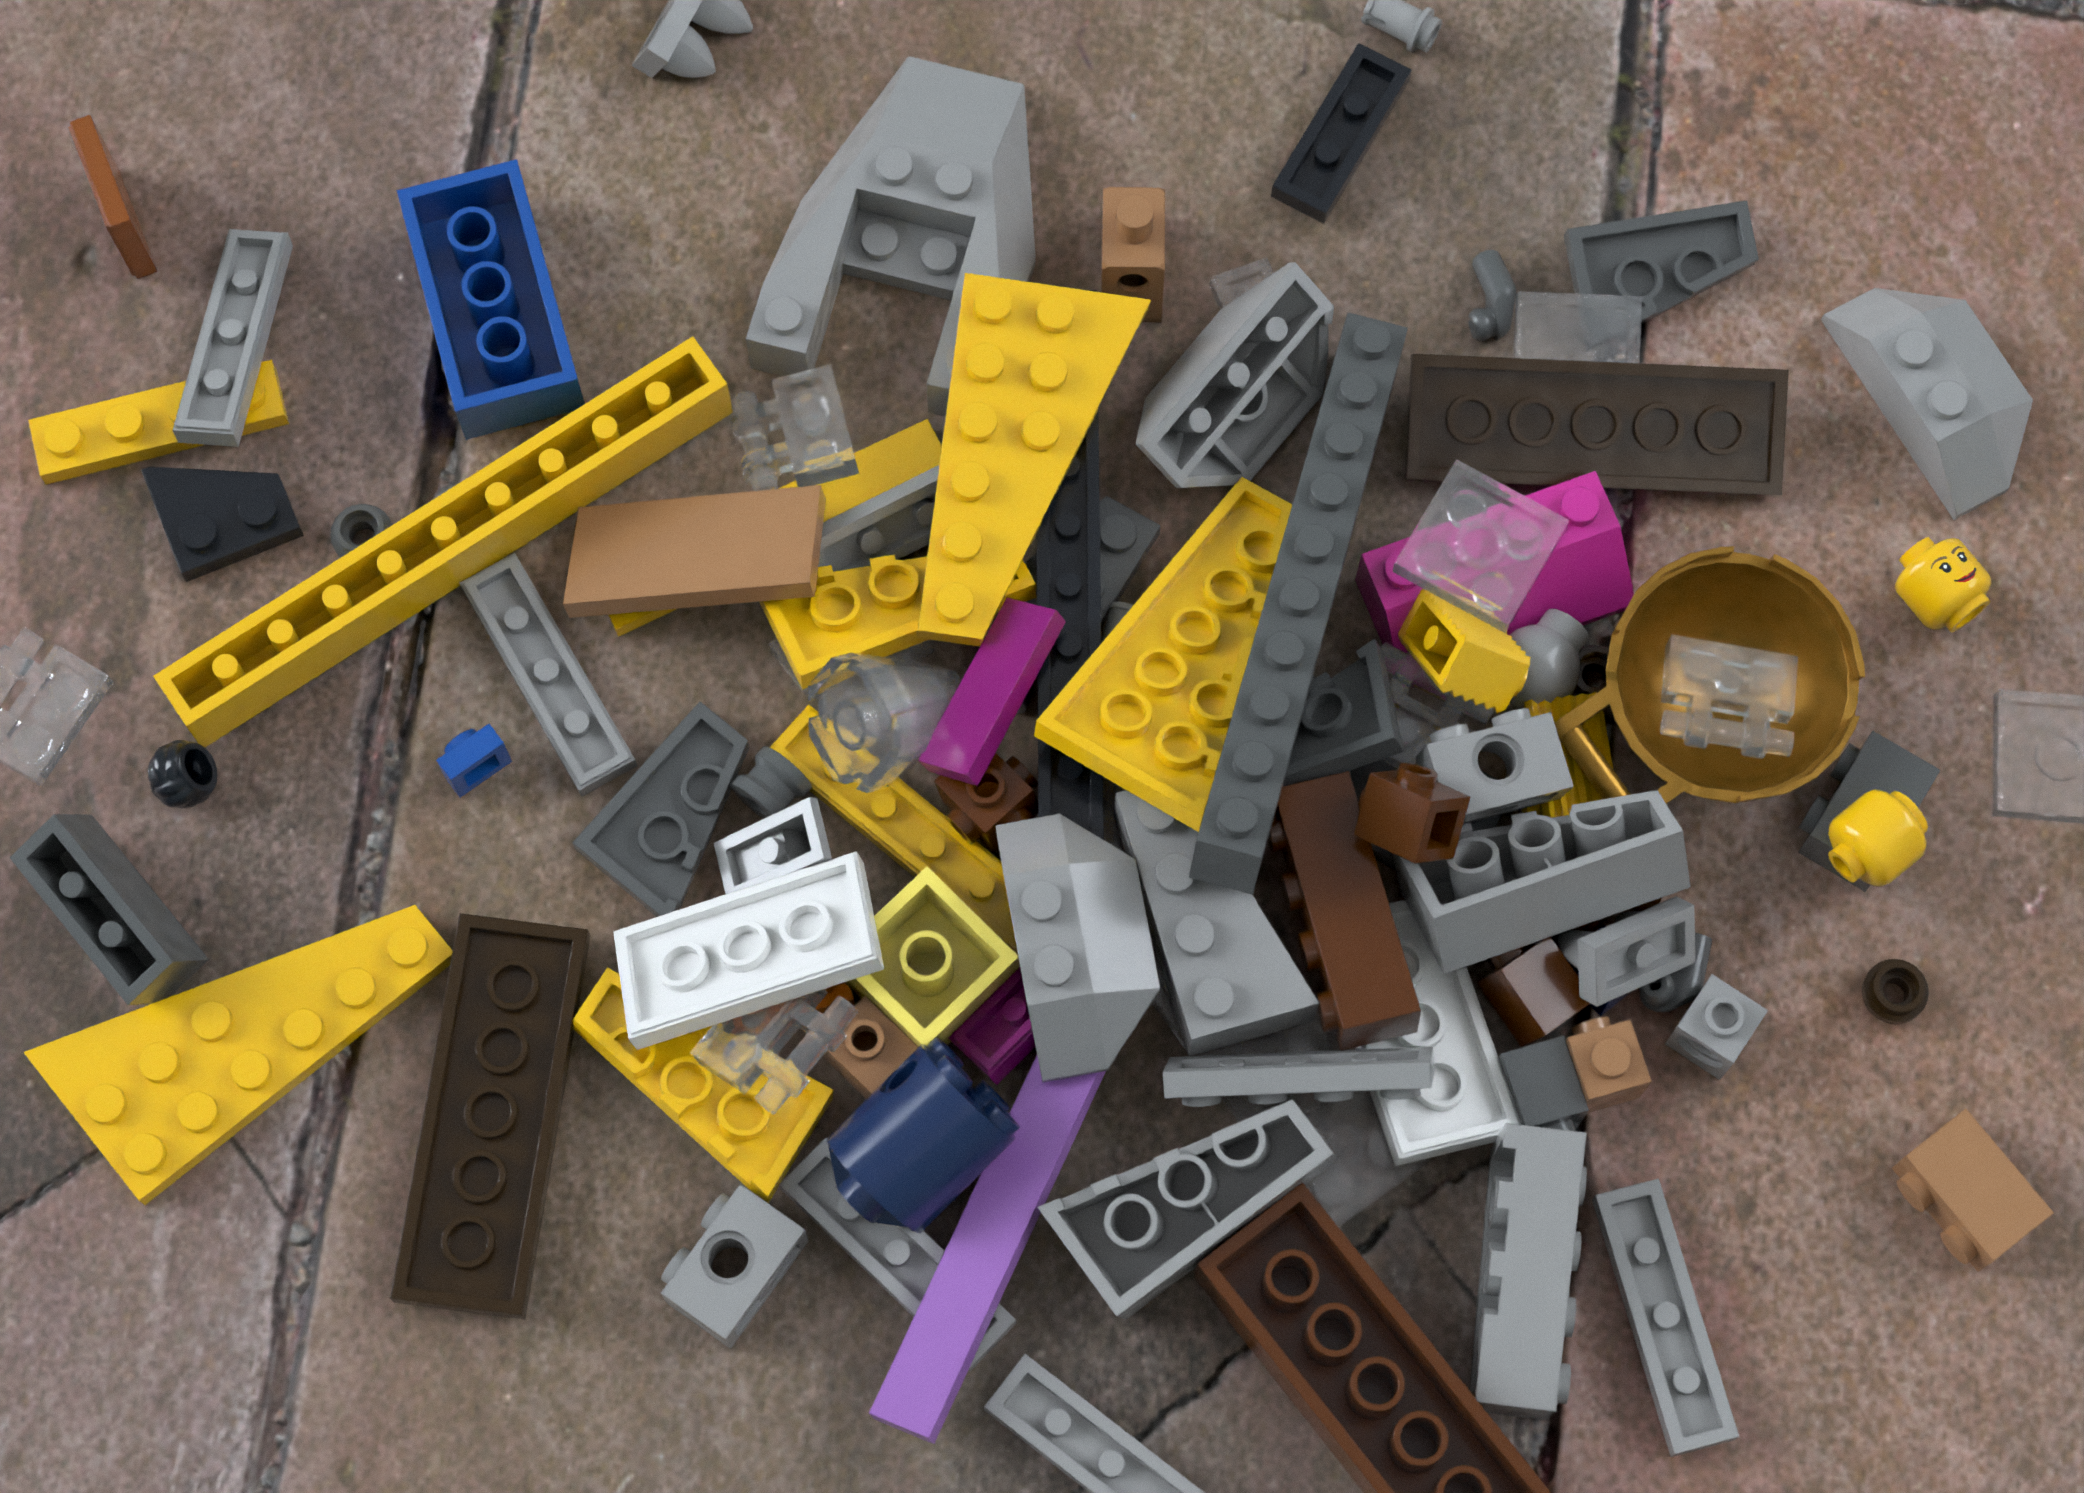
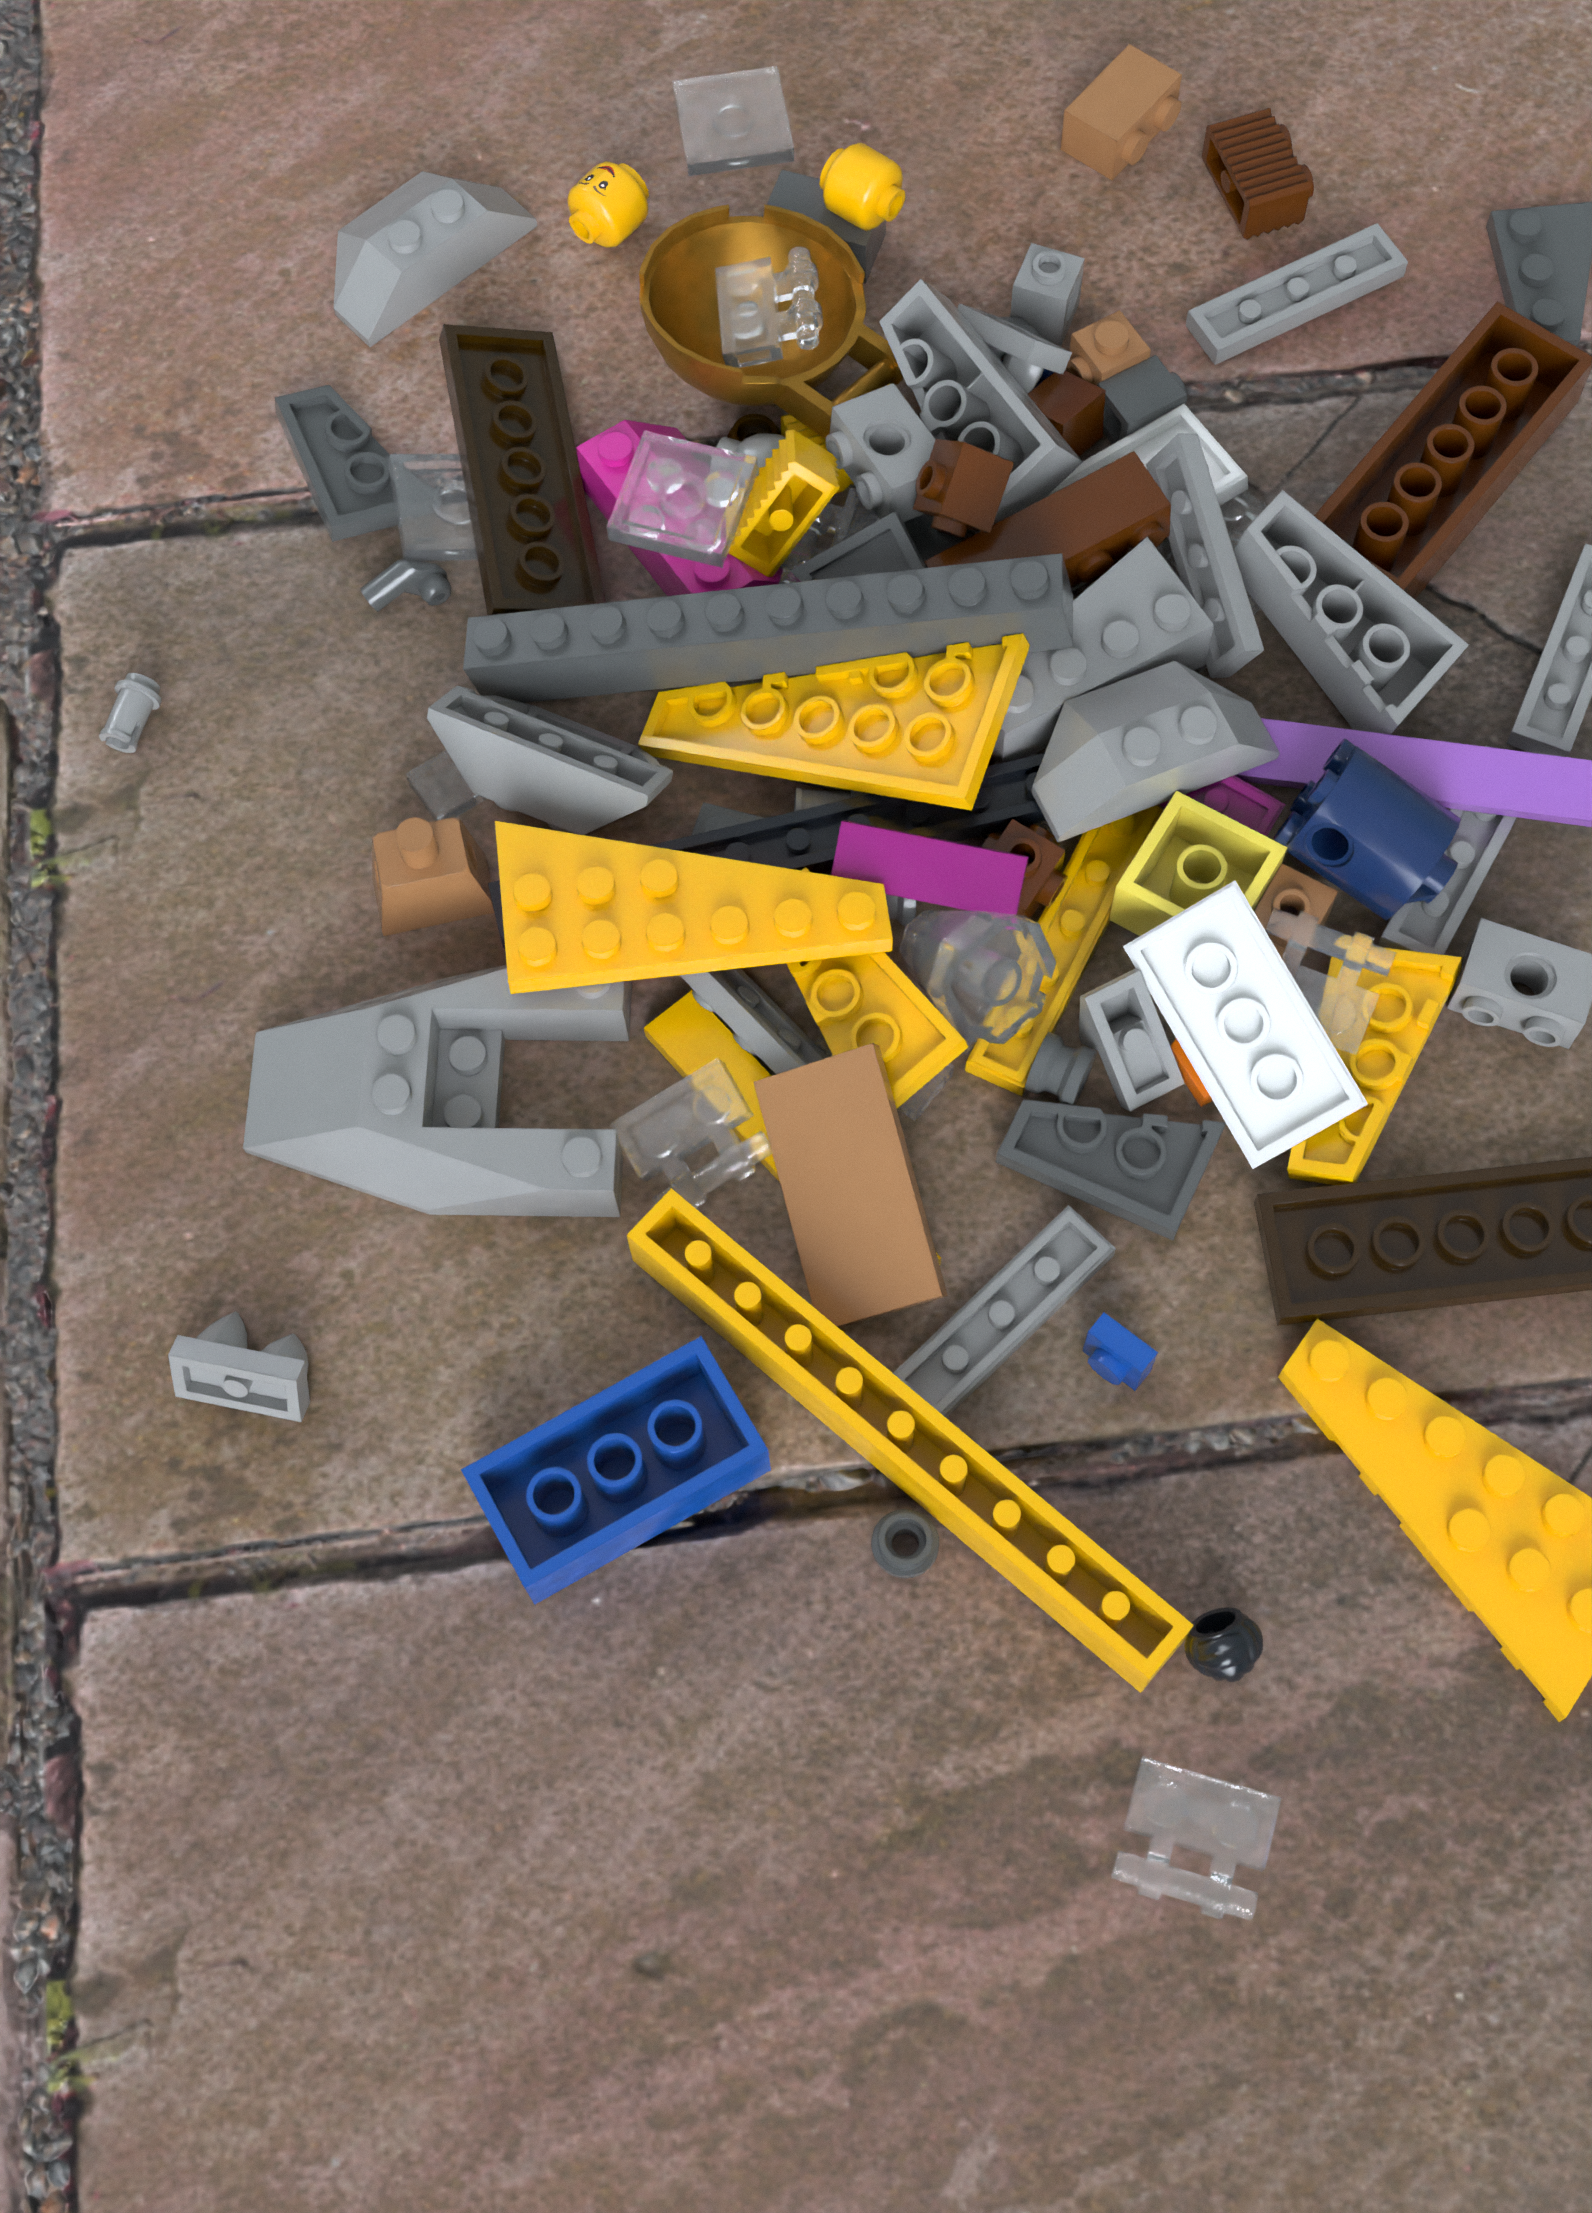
camera: 100 degrees left, 5 degrees down
dark grey brick [10,814,209,1005] -> none
yellow plate [28,359,289,485] -> none
dark orange tile [68,115,158,279] -> none
black wing [141,466,304,582] -> none
light grey tile [173,229,293,447] -> none
black plate [1271,43,1412,224] -> none
light grey wedge [1469,1123,1587,1420] -> none
dark brown plate [1862,959,1929,1024] -> none
none -> reddish brown brick [1201,108,1314,240]

